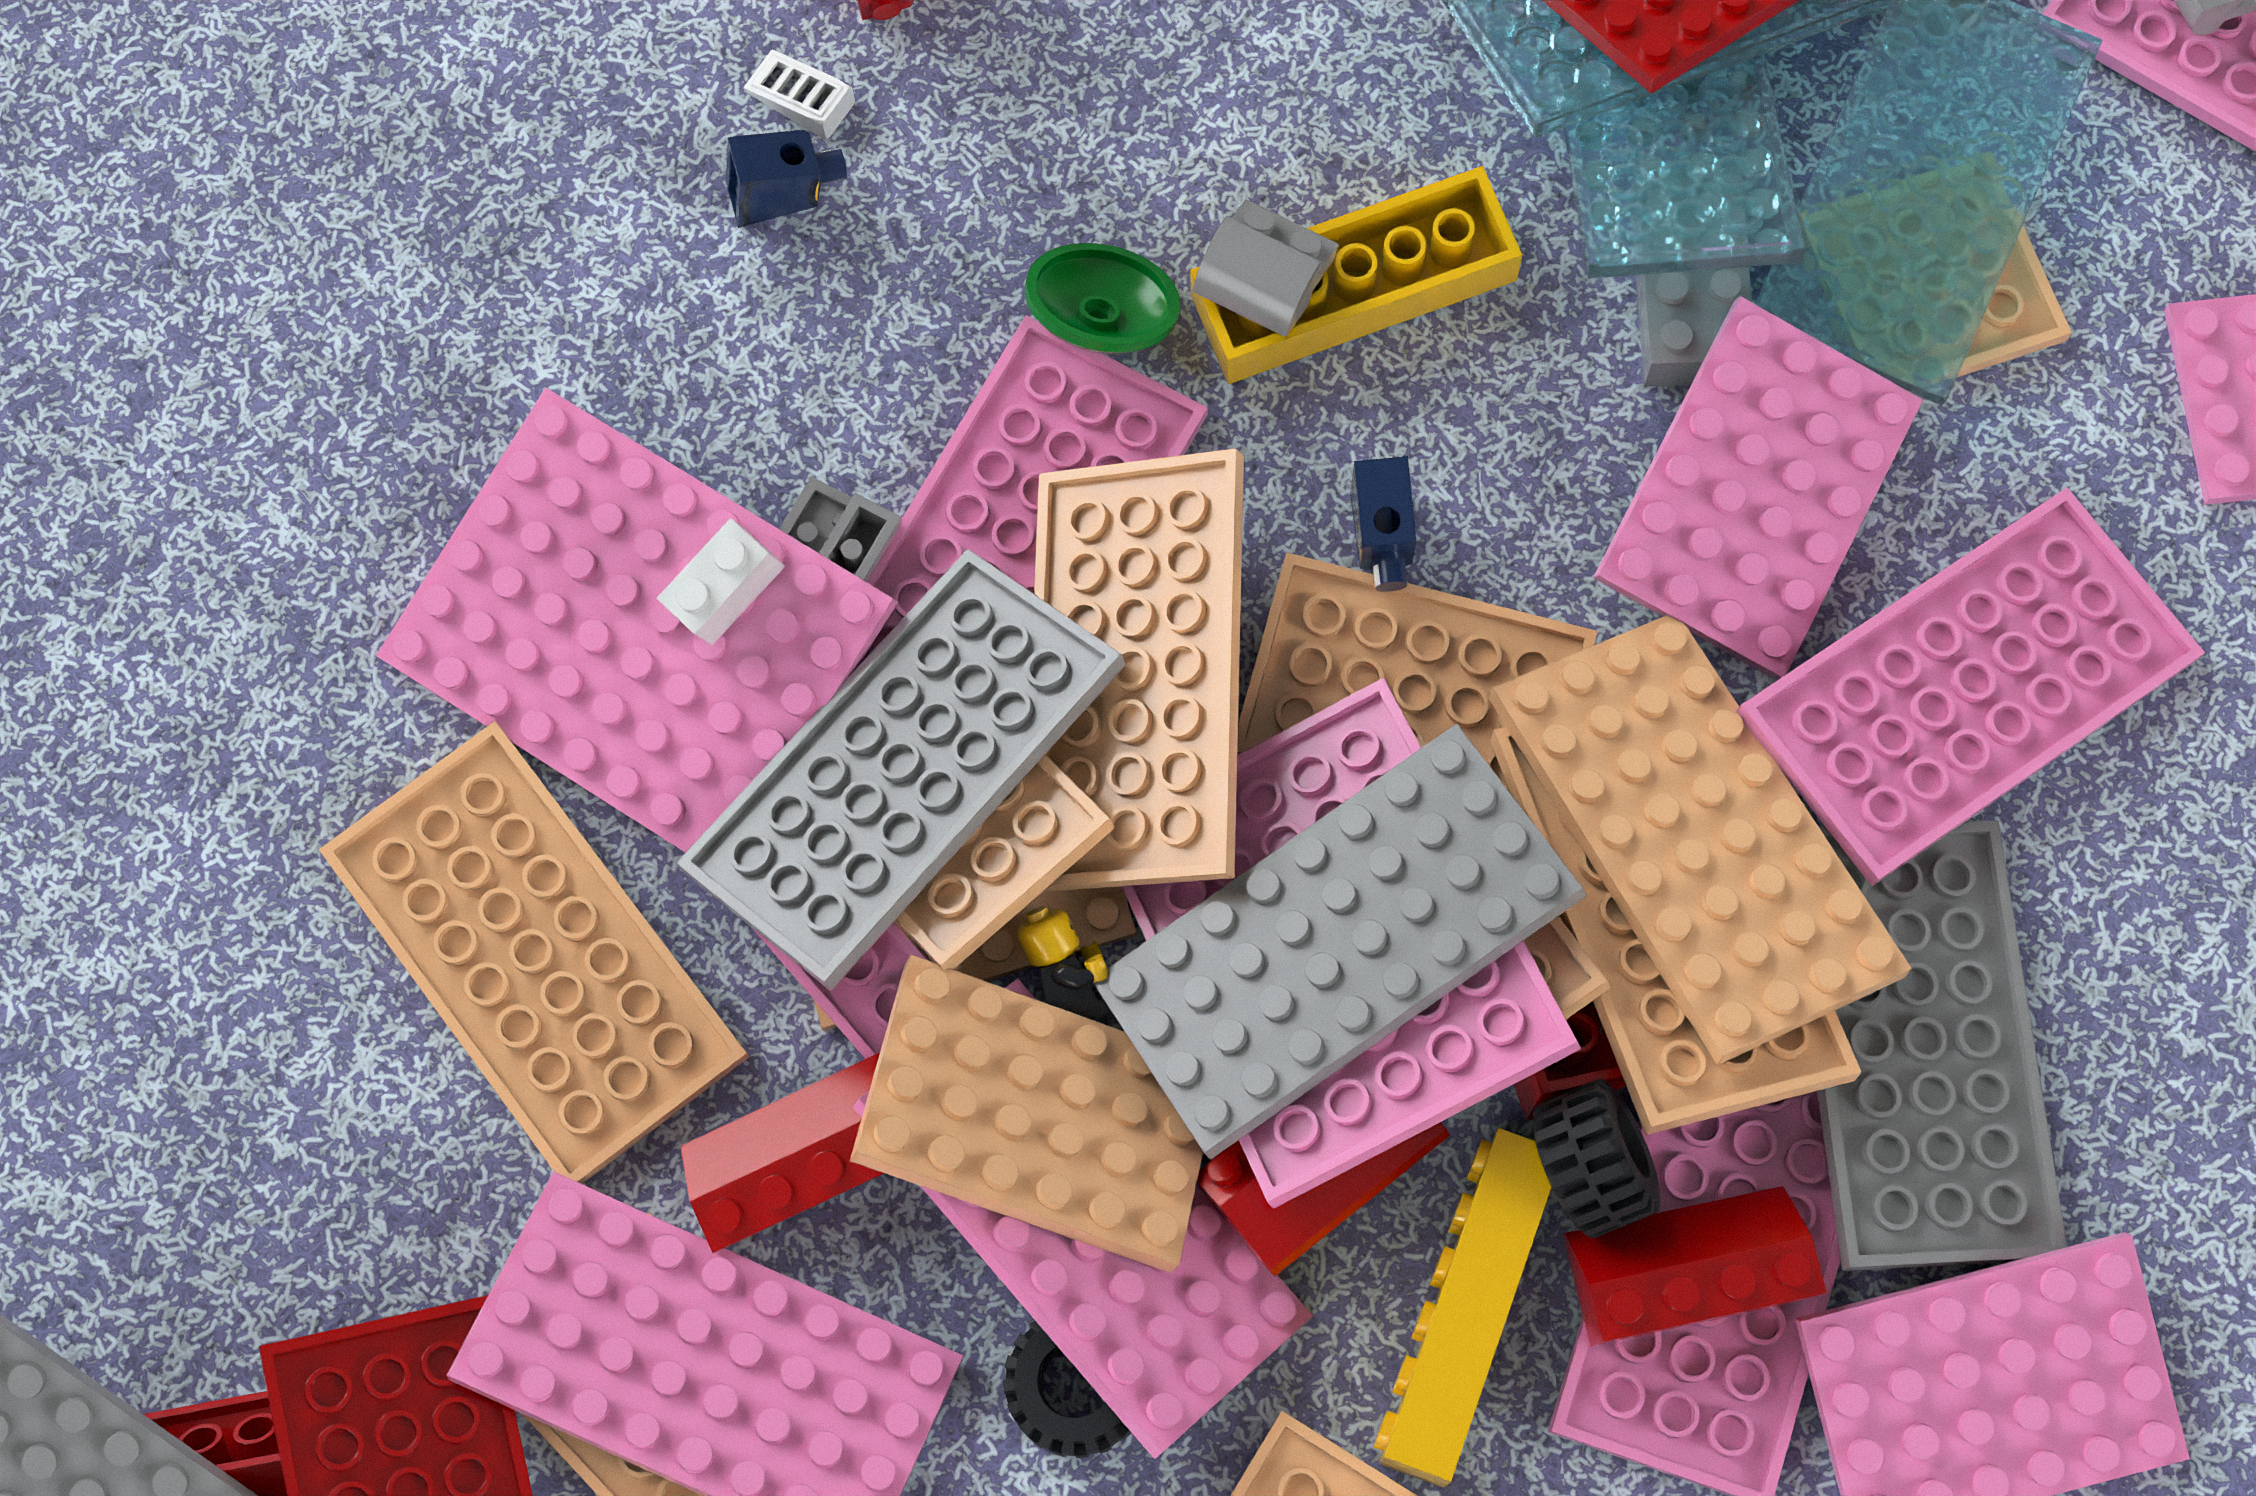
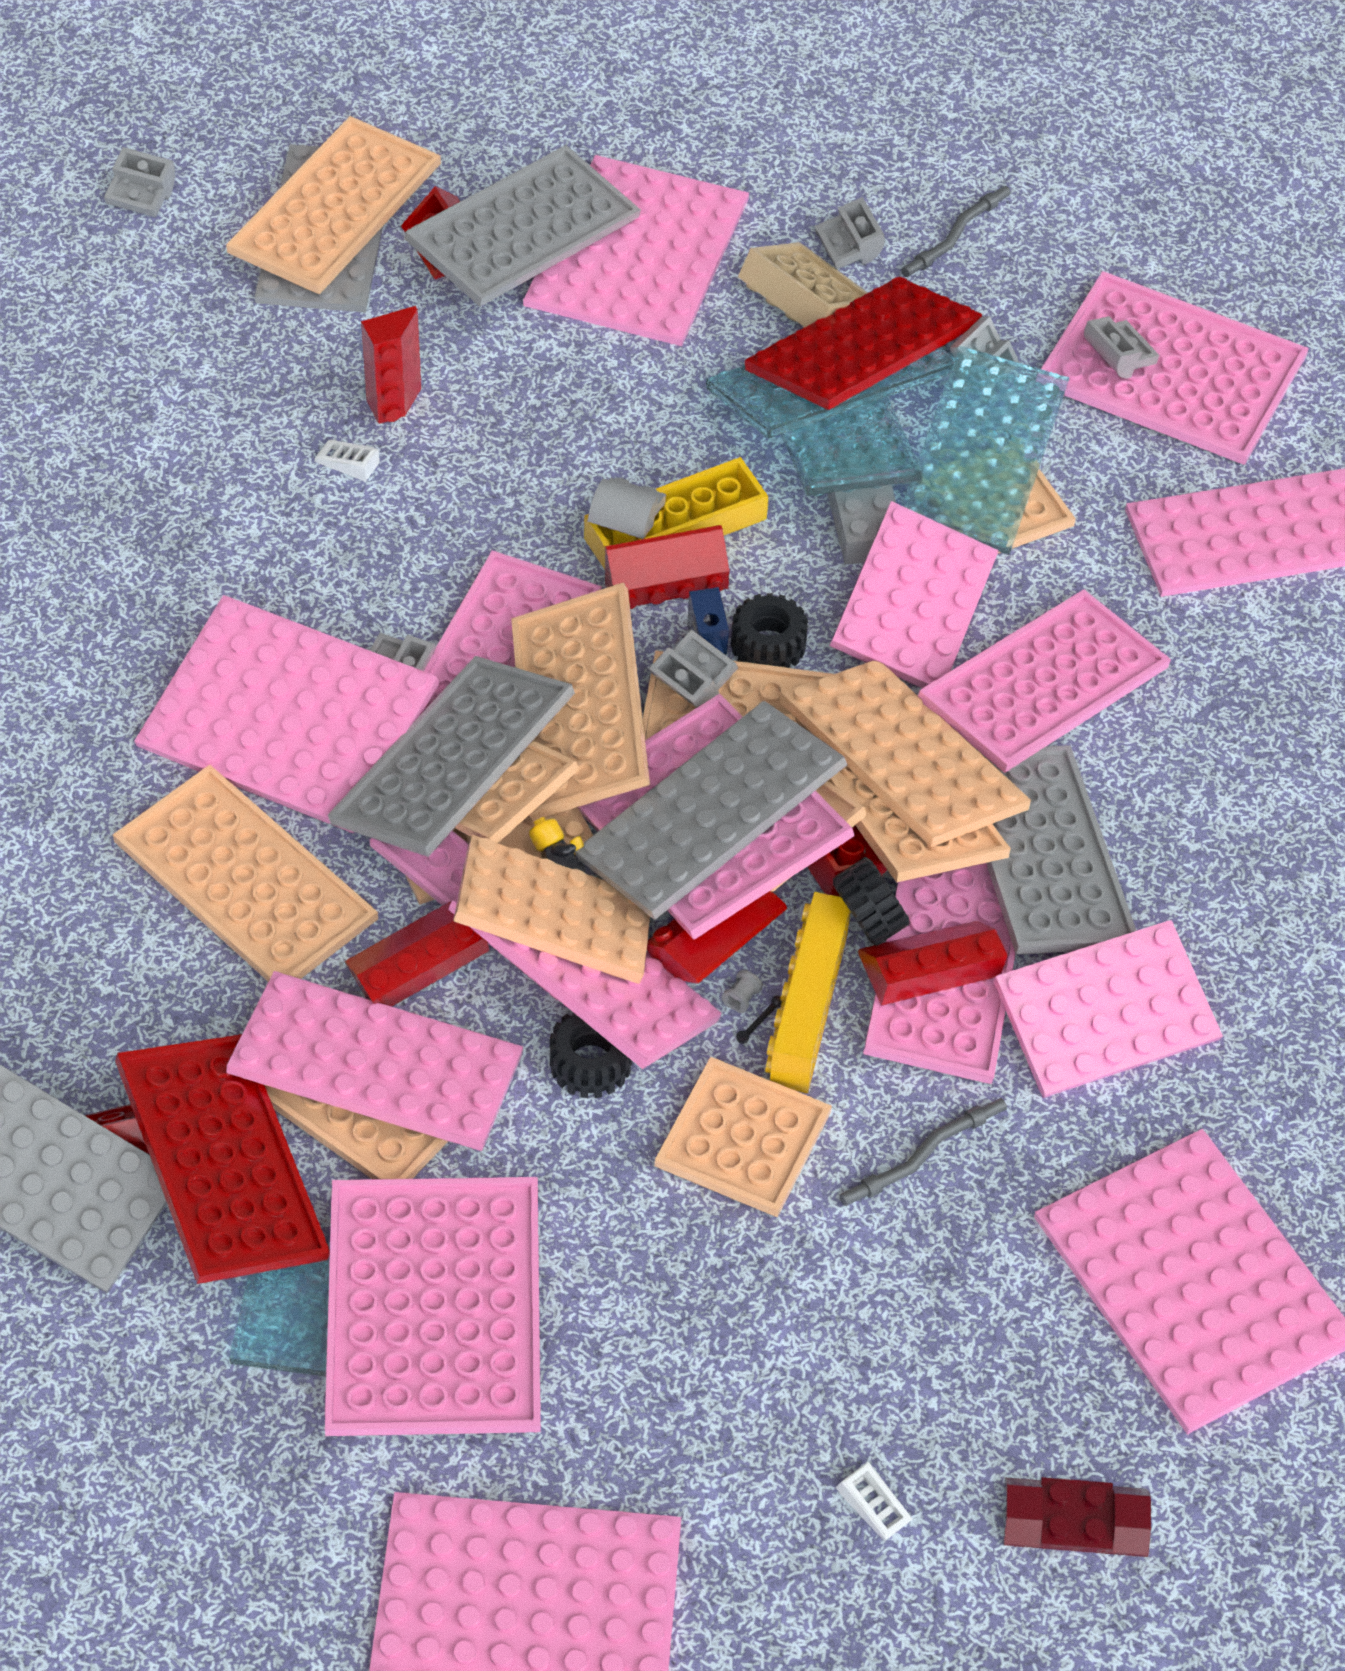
camera: 15 degrees left, 20 degrees down
white brick [656,518,785,645] -> none
dark blue torso [726,130,847,228] -> none
green dish [1025,243,1180,354] -> none
none -> slope [605,525,730,610]
none -> light grey brick [649,630,738,708]
none -> light grey bush [722,970,763,1013]
none -> black tyre [731,593,808,668]
none -> black hinge [736,995,782,1044]

